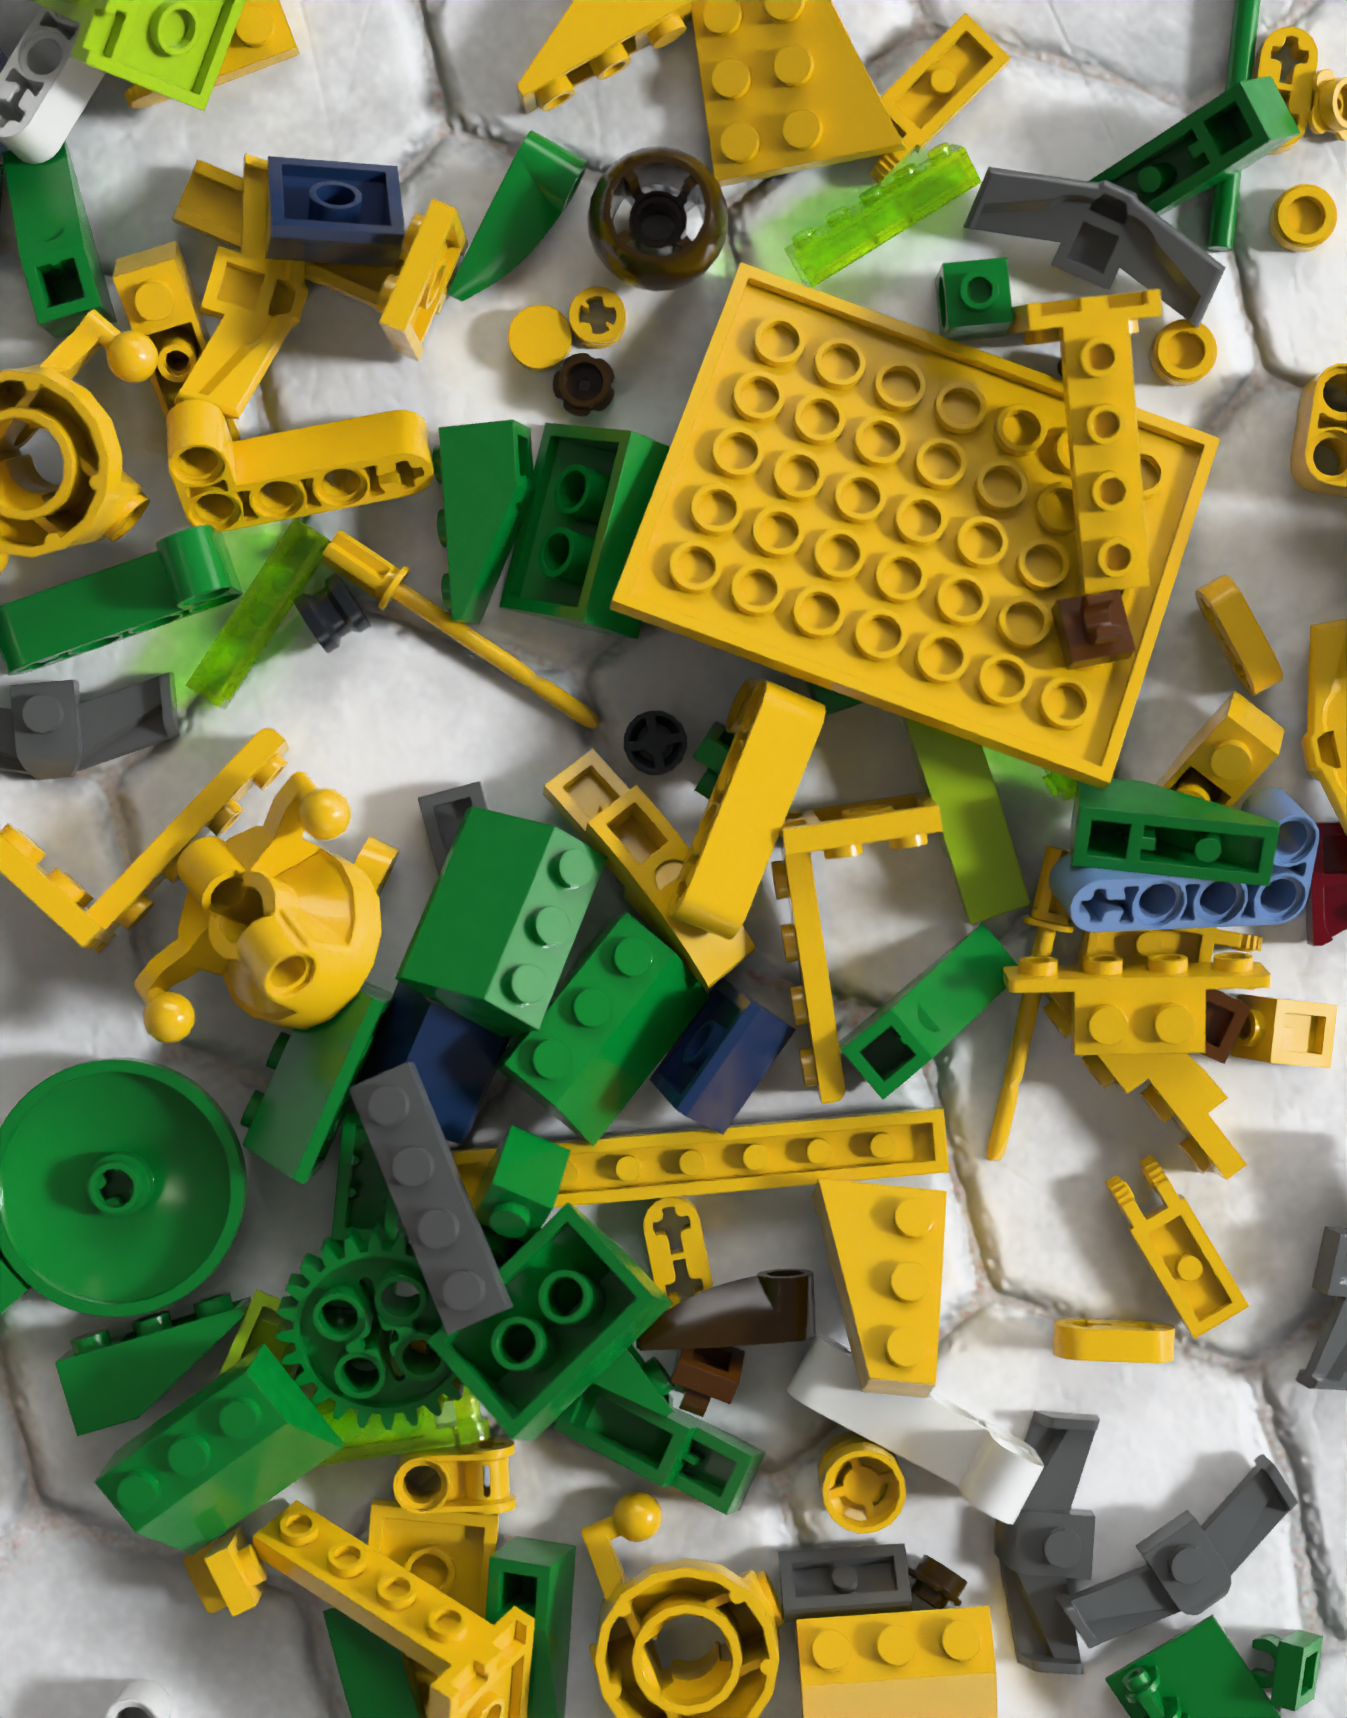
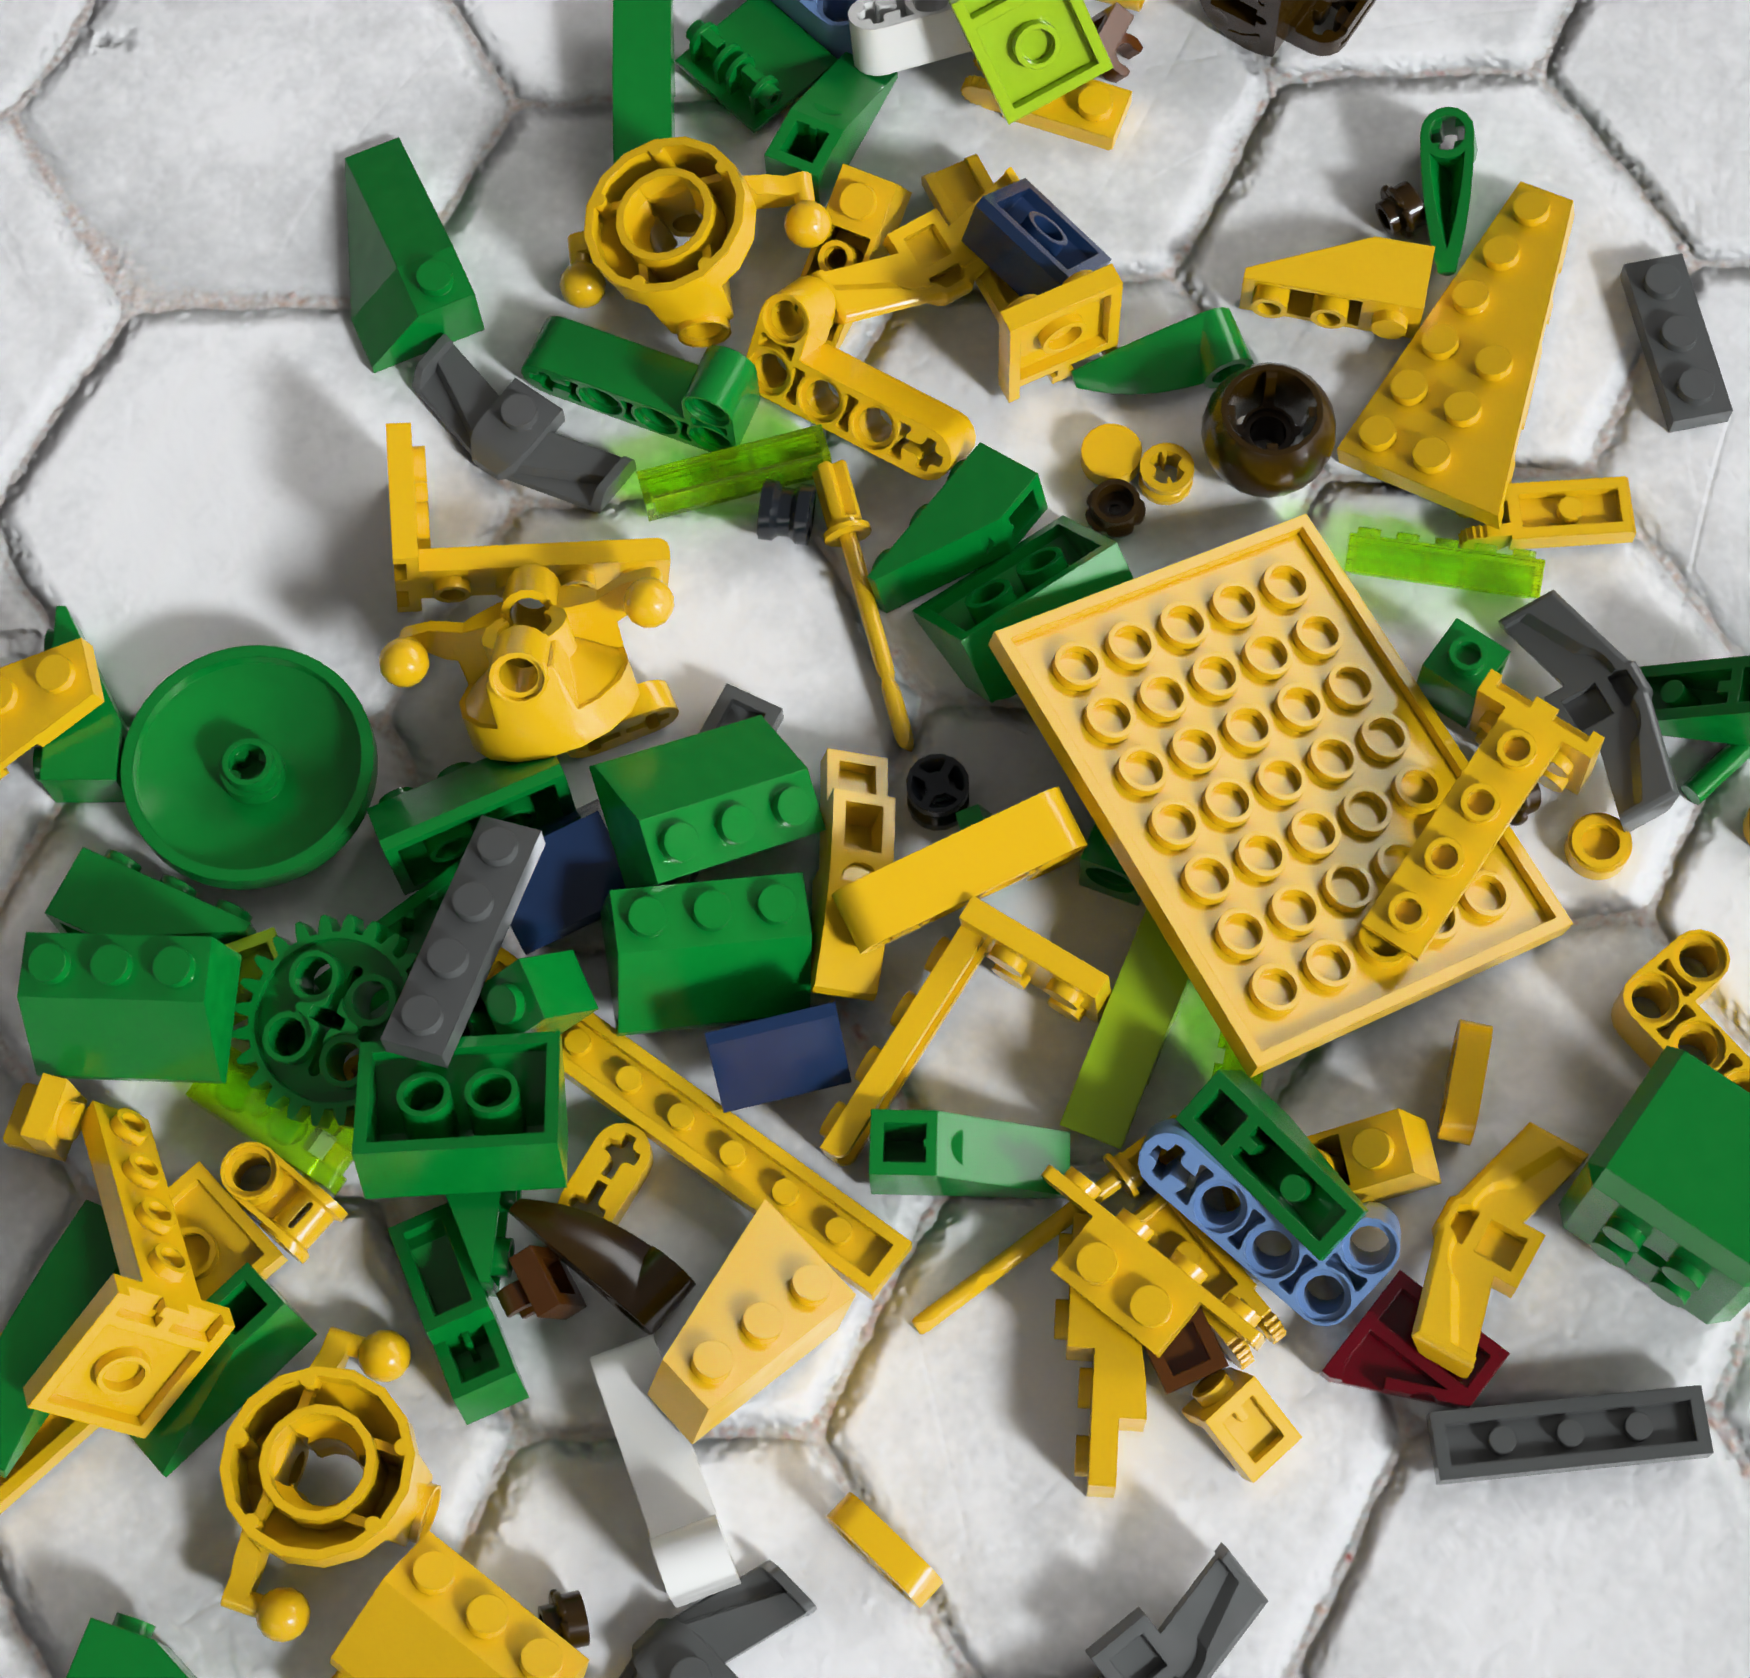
camera: 45 degrees right, 20 degrees down
dark grey plate [778,1543,912,1623] -> none
yellow wheel [817,1431,906,1534] -> none
reddish brown tile [1051,589,1136,670] -> none
yellow hinge [1105,1154,1250,1339] -> none

